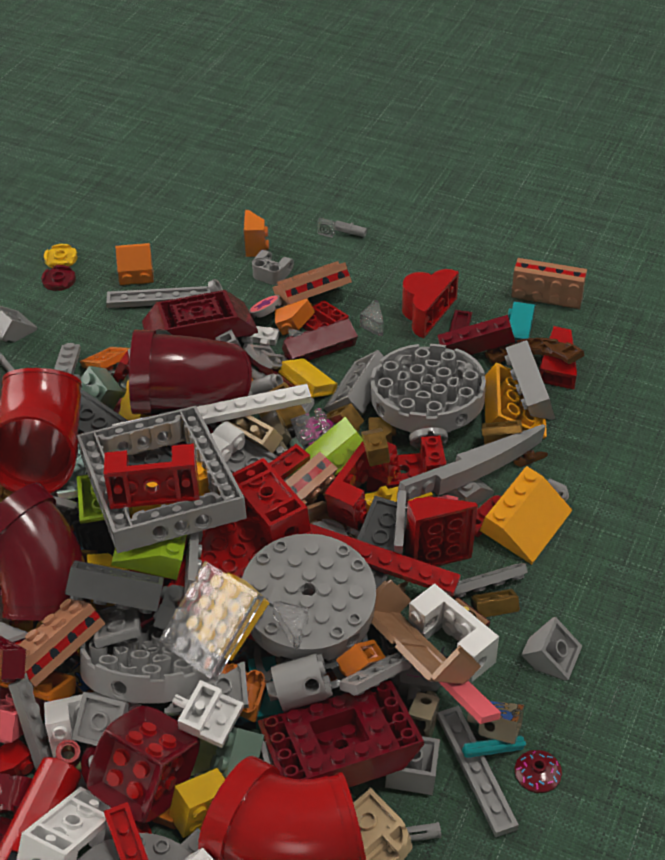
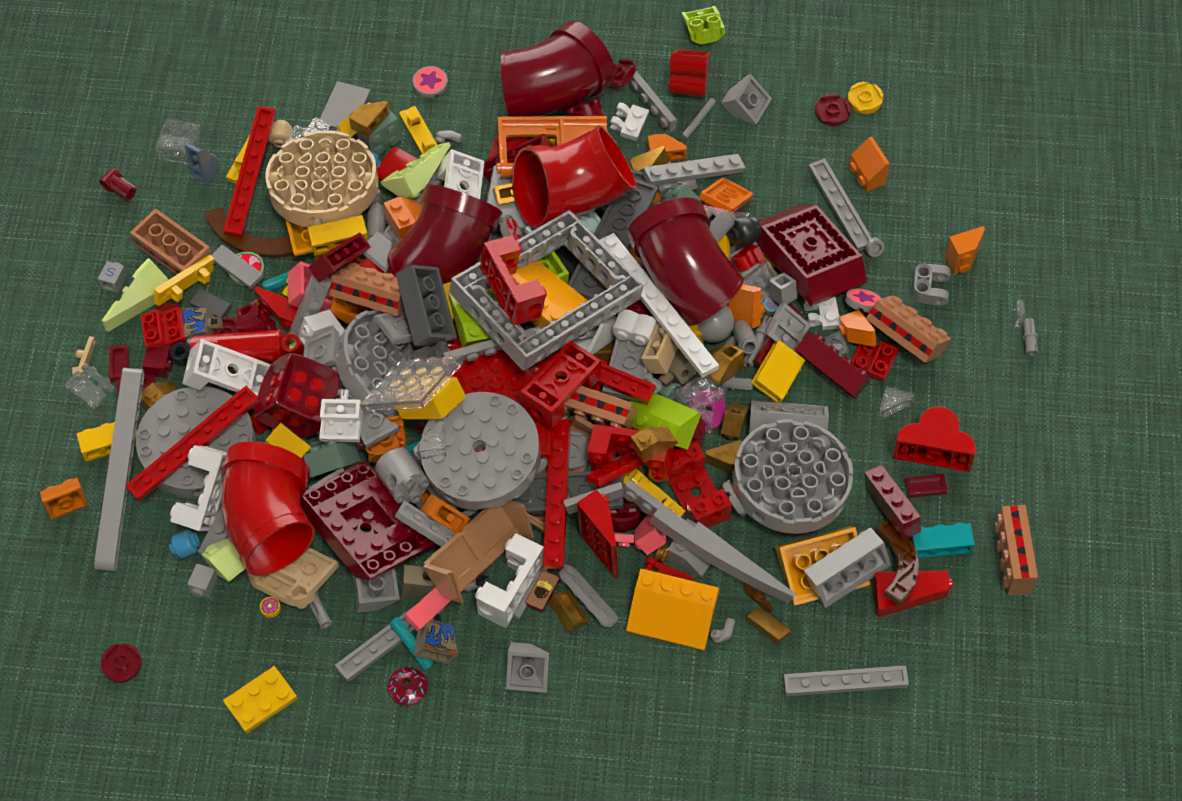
camera: 70 degrees right, 15 degrees up
pearl gold panel [482,420,522,445] -> none
none -> red tile [586,451,646,487]
none -> pearl gold slope [747,607,791,646]
none -> light grey plate [783,665,909,696]

